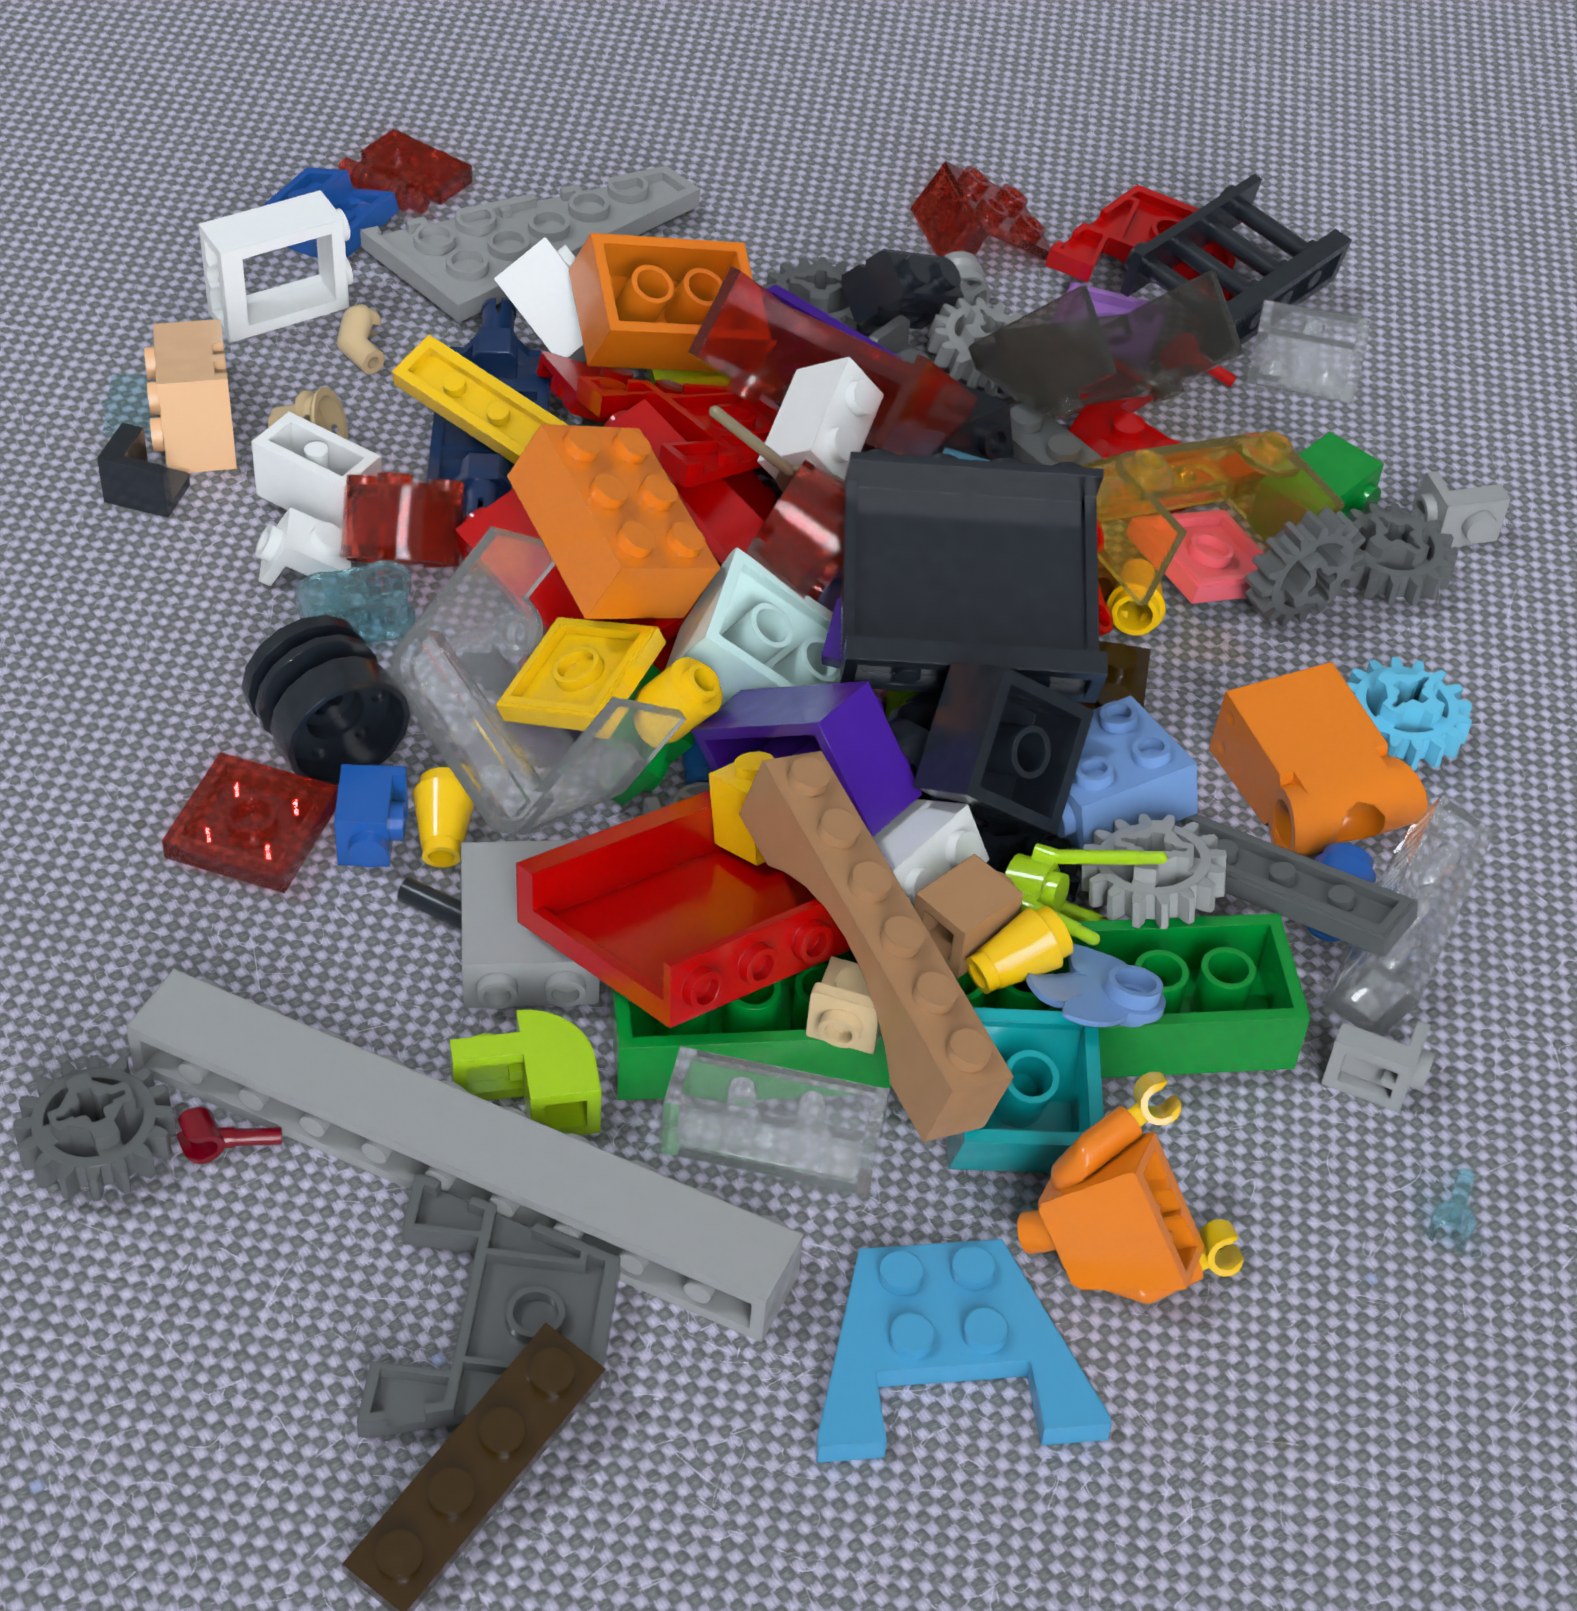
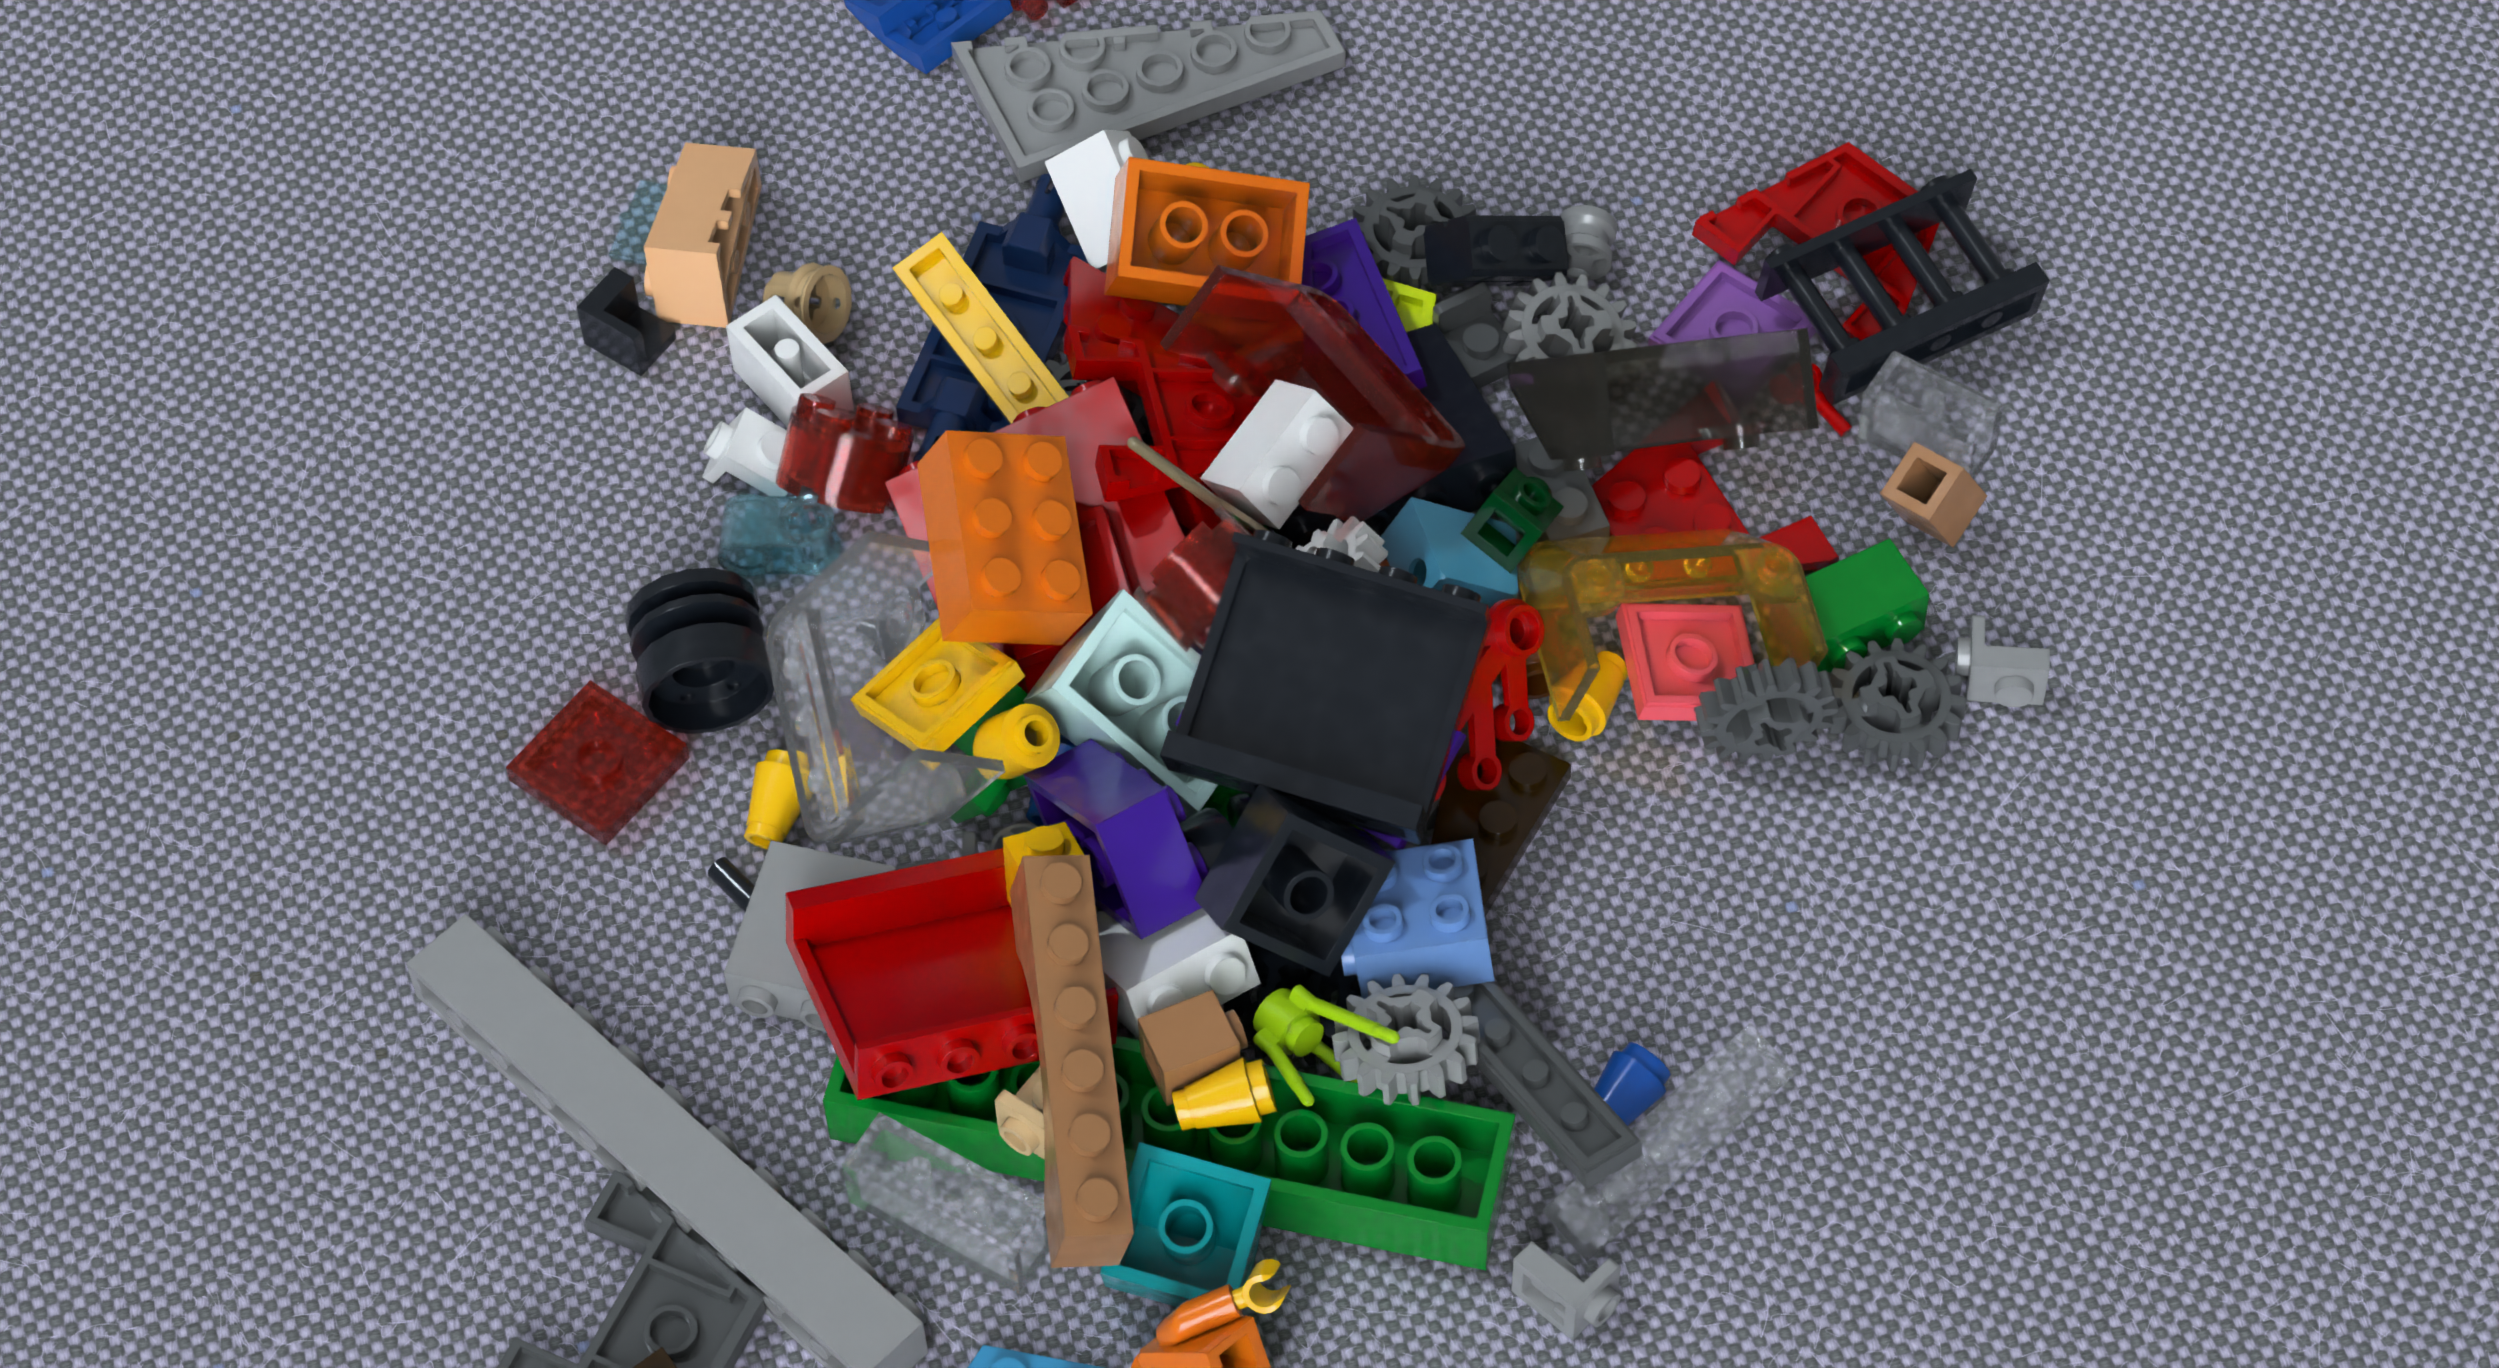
camera: 25 degrees right, 10 degrees up
dark grey gear [13,1055,176,1201] -> none
dark red hand [176,1107,282,1164] -> none
white window [199,190,353,343] -> none
blue brick [334,764,409,867] -> none
tan arm [336,304,385,375] -> none
lime brick [450,1009,601,1135] -> none
clear red bracket [910,161,1051,260] -> none
medium blue plate [1026,943,1166,1027] -> none
orange piece [1209,662,1429,857] -> none
medium azure gear [1346,657,1472,771] -> none
none -> dark green brick [1461,467,1564,574]
none -> medium nougat brick [1880,441,1987,548]

